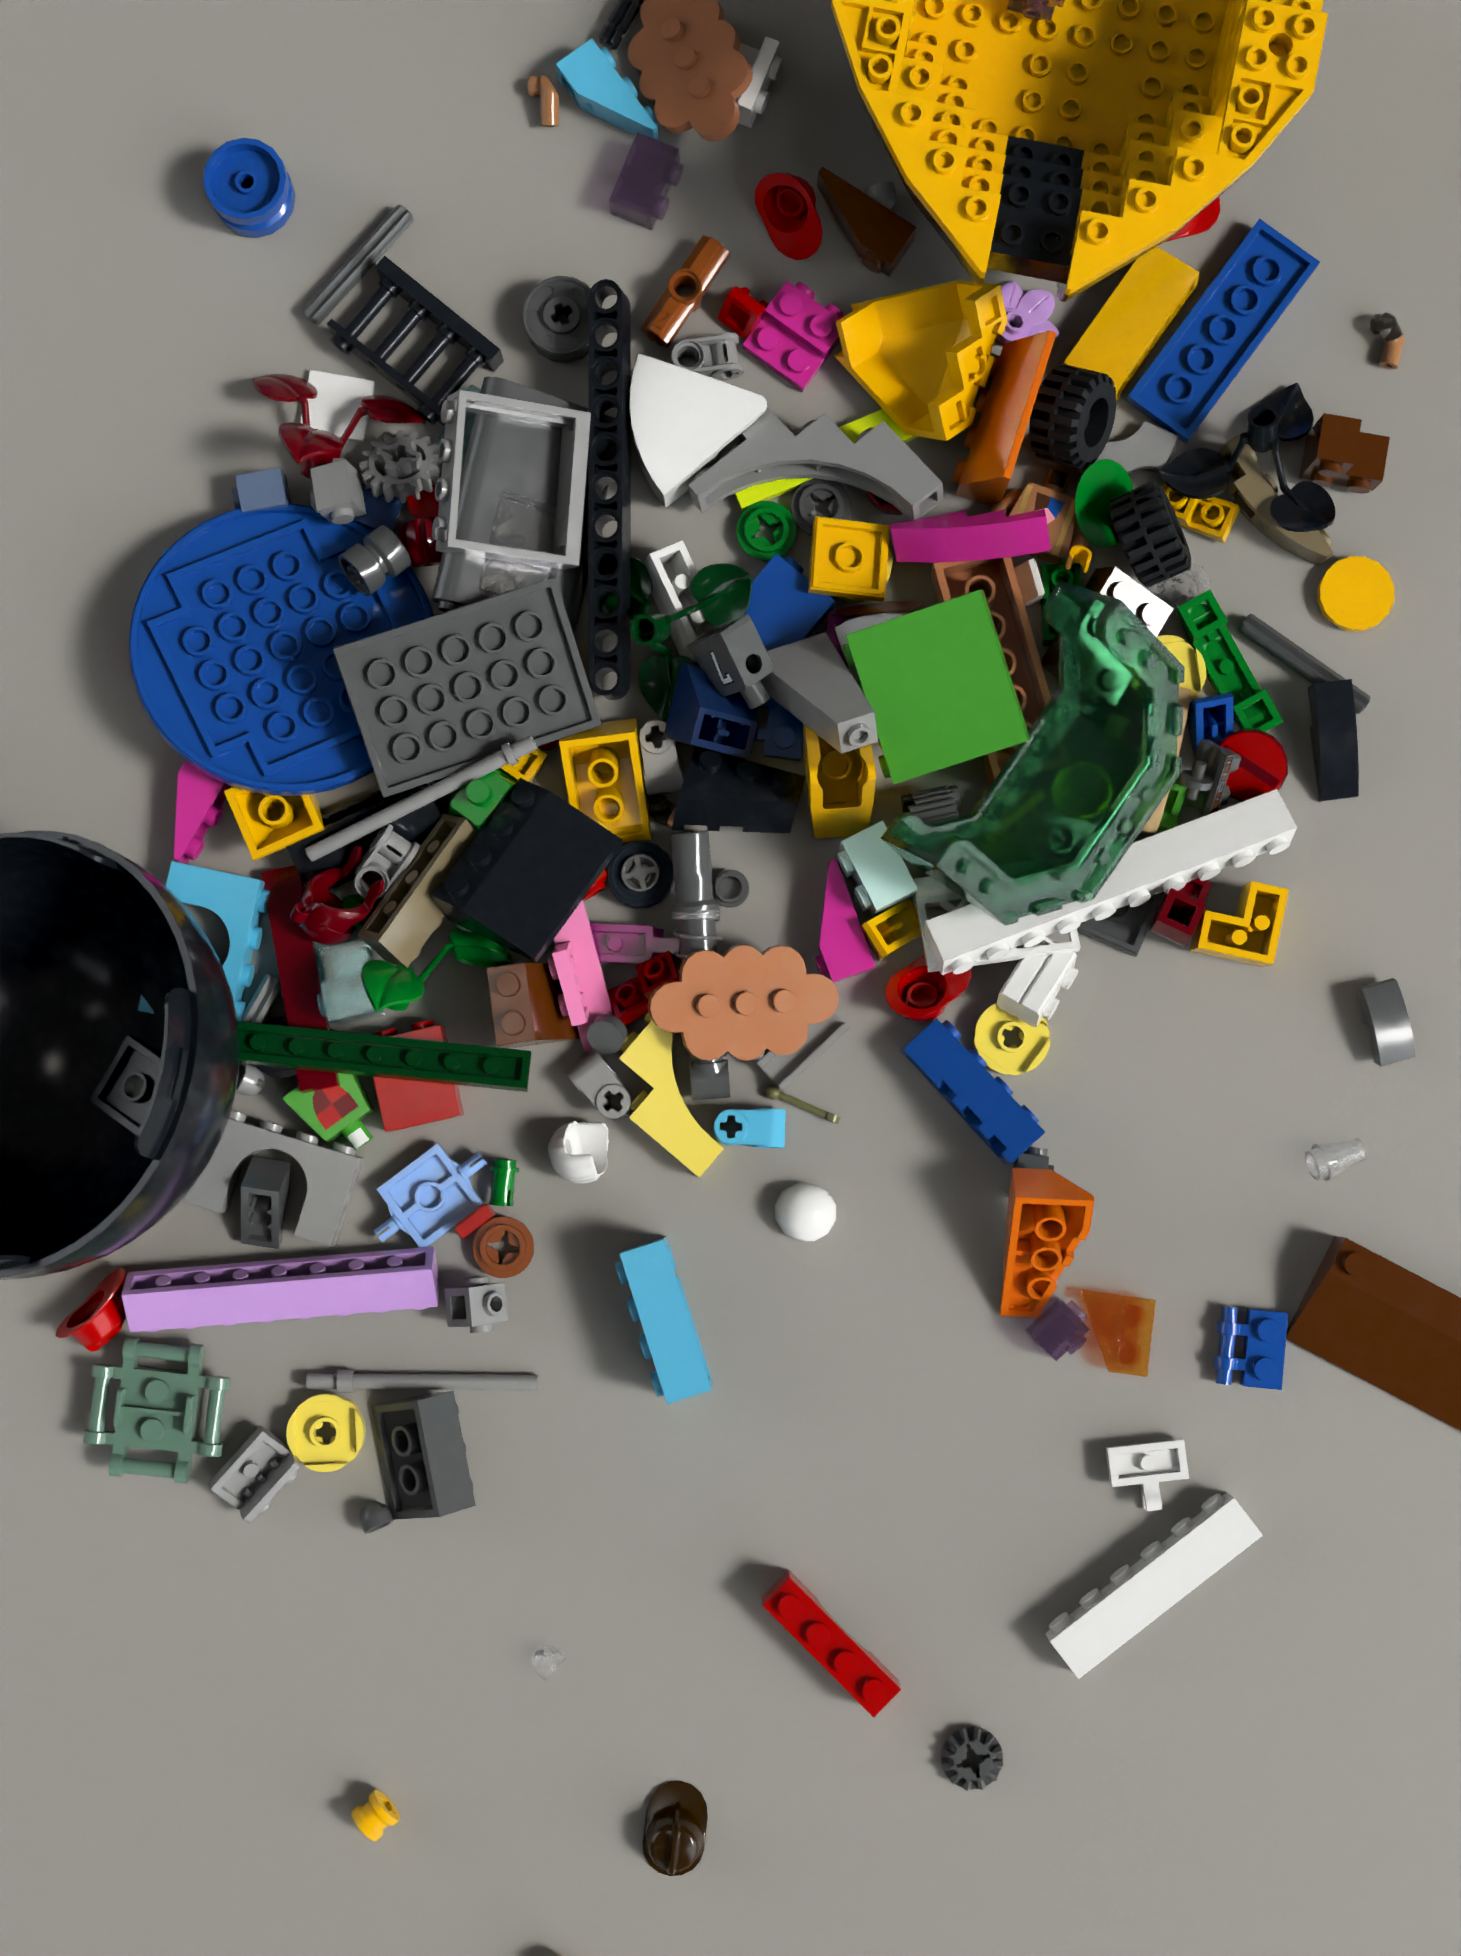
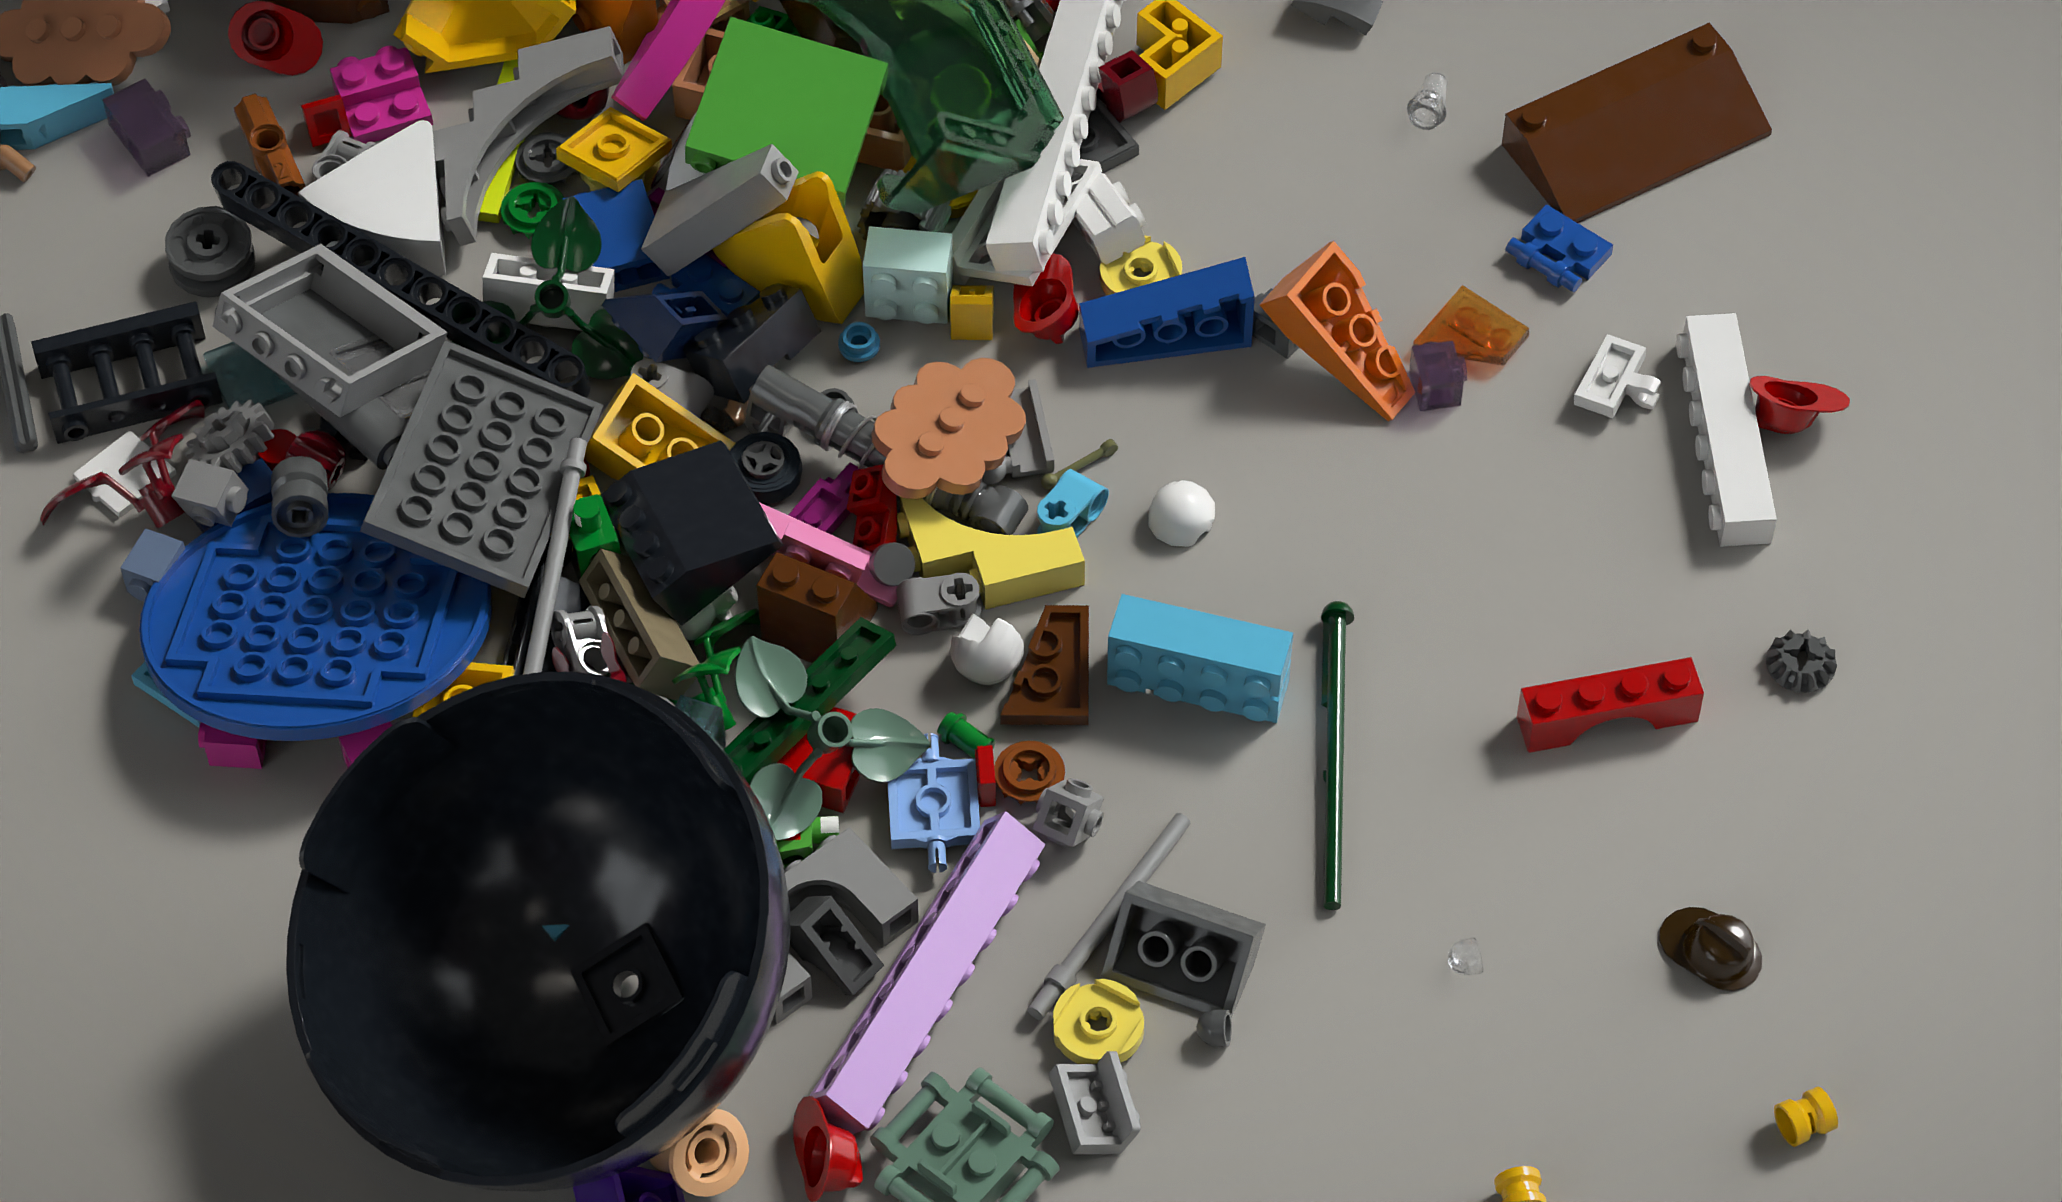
camera: 60 degrees left, 30 degrees down
dark grey torso [687,614,774,710] -> none
dark pink slope [814,859,876,983] -> none
none -> sand green plant [734,636,930,841]
none -> dark azure plate [838,322,880,362]
none -> reddish brown wing [1000,605,1089,725]
none -> dark green bar [1321,601,1354,910]
none -> red piece [1749,376,1850,434]

